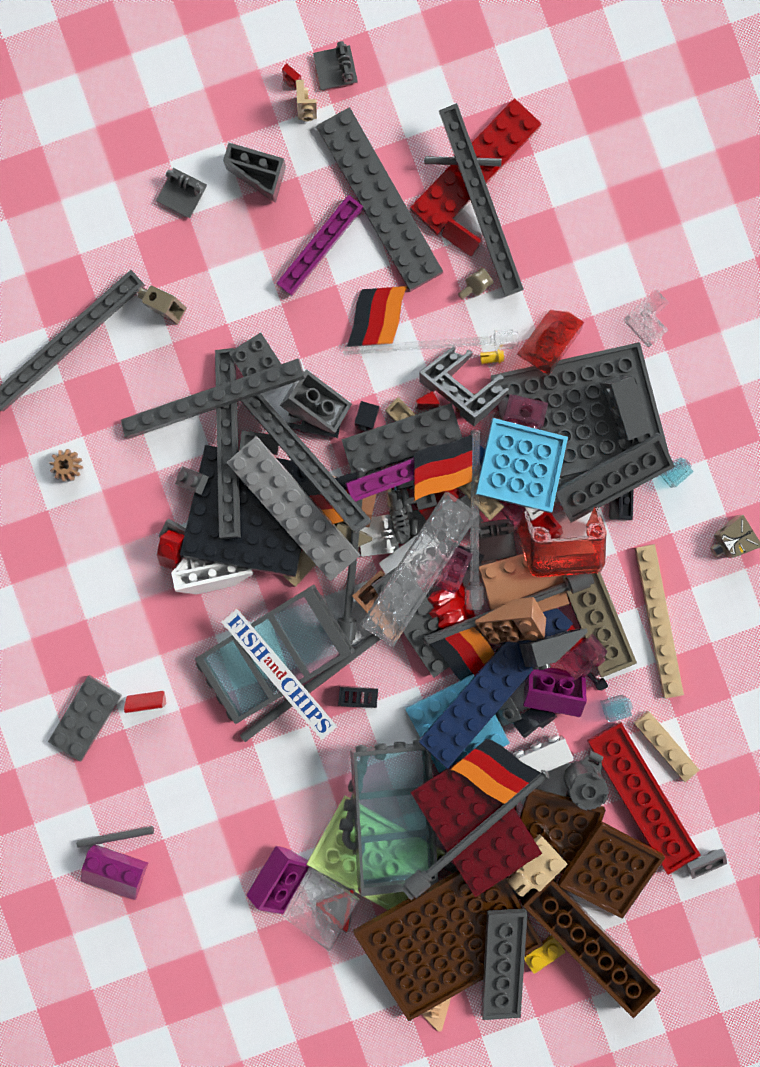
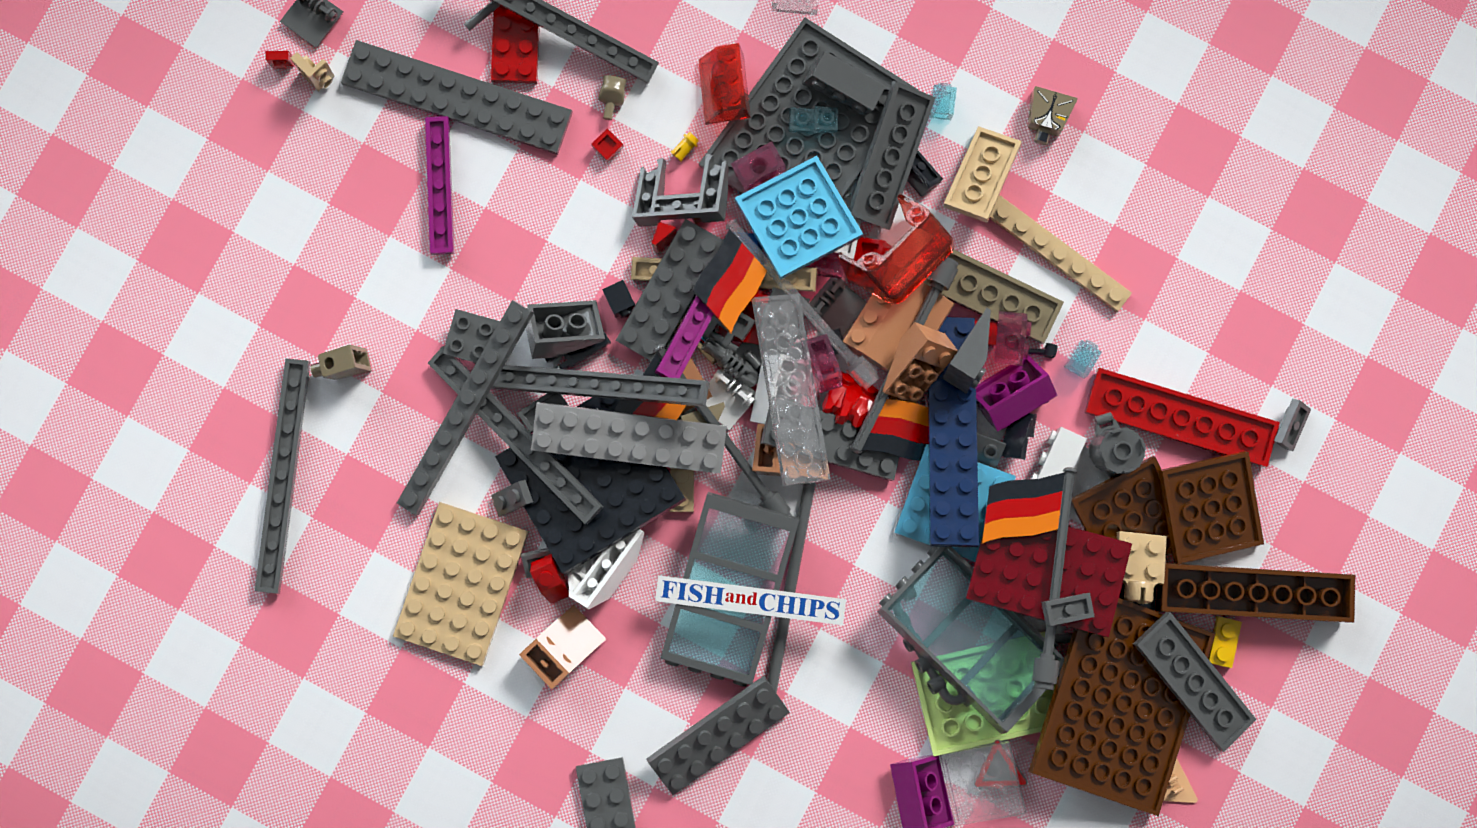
camera: 35 degrees left, 5 degrees down
medium nougat gear [49,449,83,482] -> none
red slope [124,691,167,713] -> none
dark grey hinge [156,167,207,218] -> none
dark grey wedge [223,142,286,203] -> none
black slope [338,685,378,708] -> none
flag [342,286,519,356] -> none
red slope [442,218,481,256] -> none
tan plate [634,711,699,783] -> none
none -> tan plate [393,502,529,666]
none -> slope [519,605,606,689]
none -> red plate [591,128,624,162]
none -> dark grey plate [646,676,790,795]
none -> clear light blue slope [789,106,838,133]
none -> tan plate [944,126,1022,223]
none -> dark grey plate [1041,593,1095,626]

